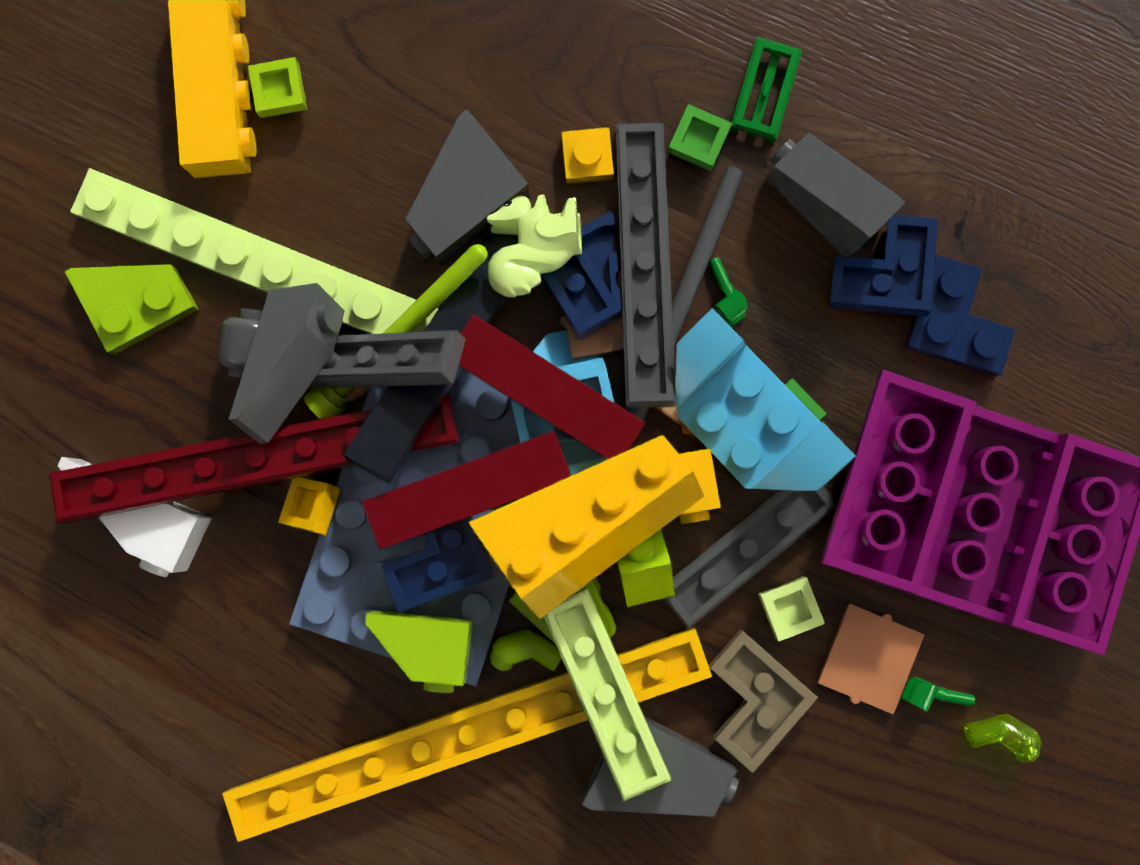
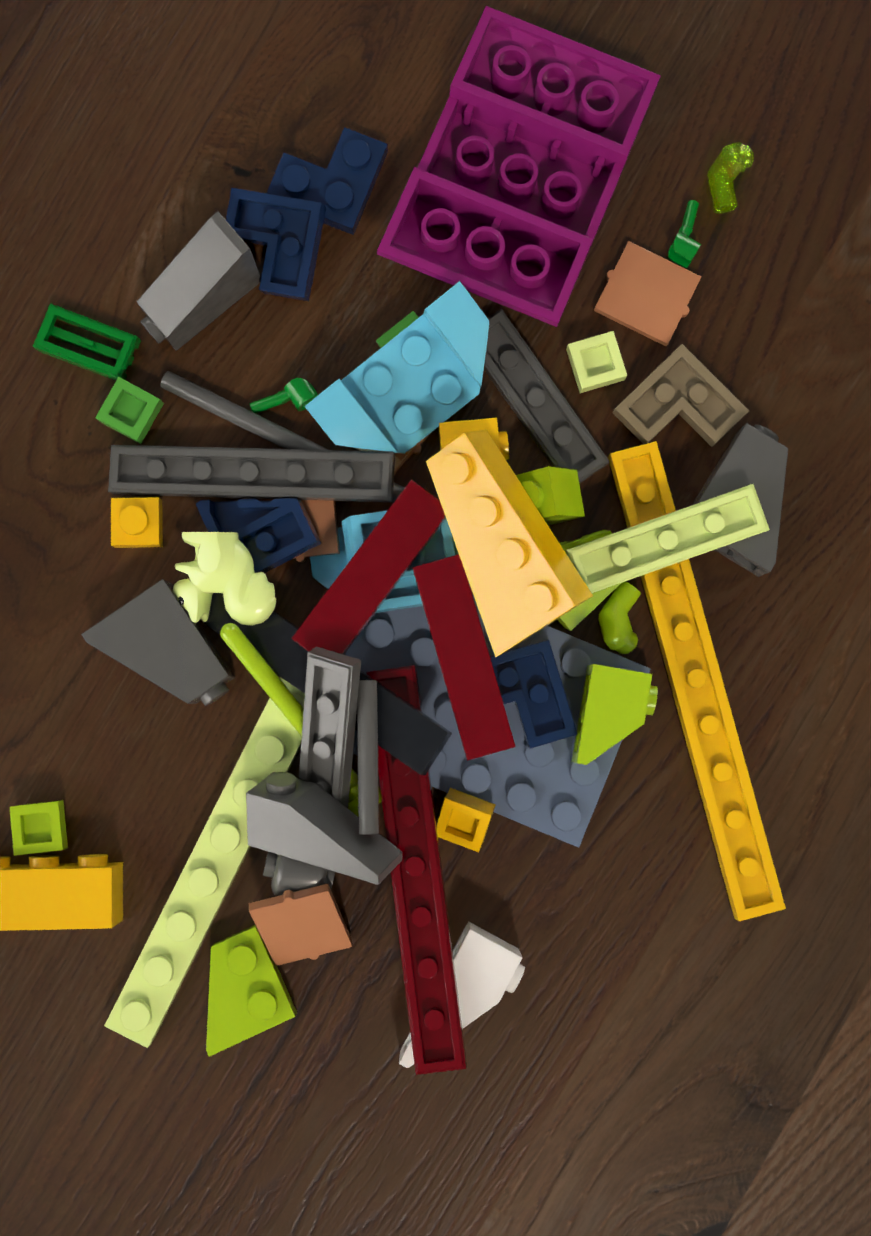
camera: 90 degrees left, 0 degrees up
none -> nougat piece [249,884,353,966]
none -> dark grey bar [357,680,379,834]

